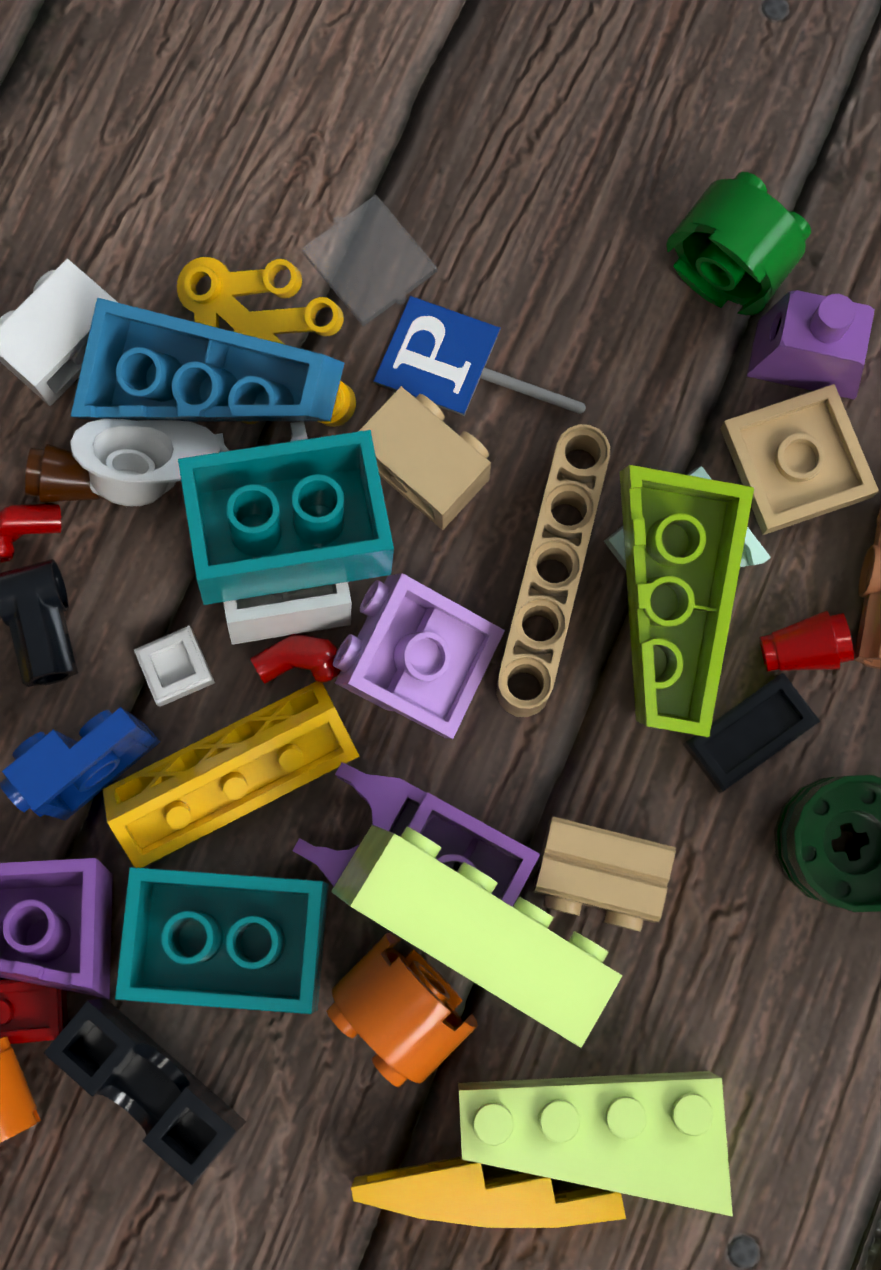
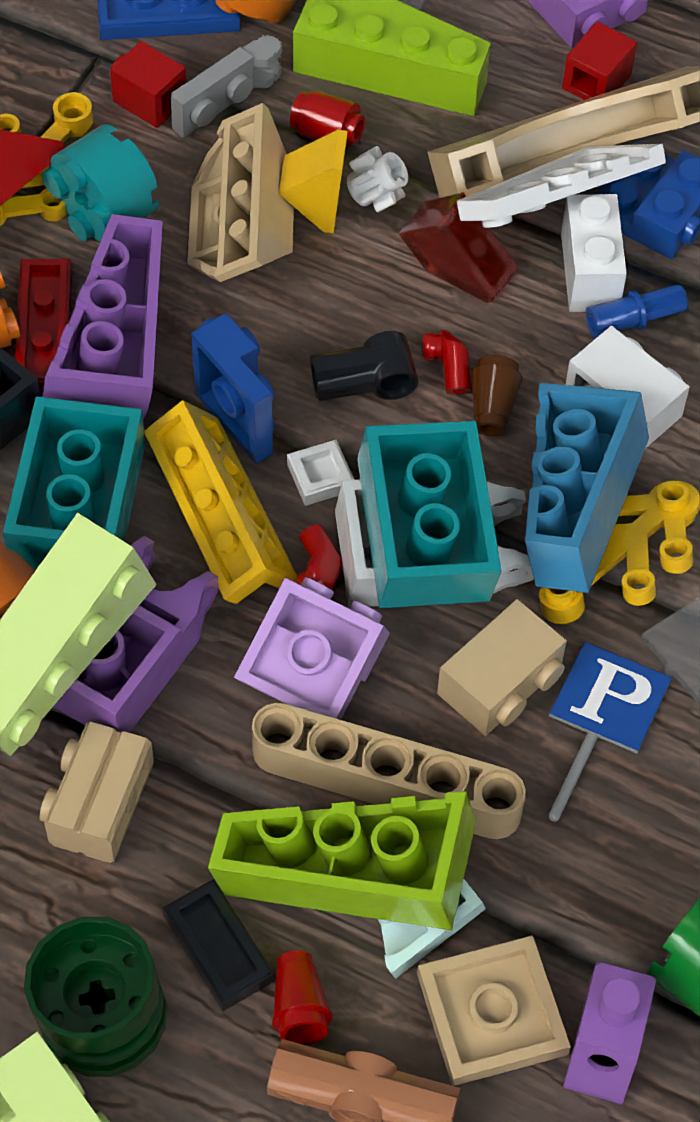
camera: 90 degrees right, 20 degrees down
white piece [70,419,221,506] -> none

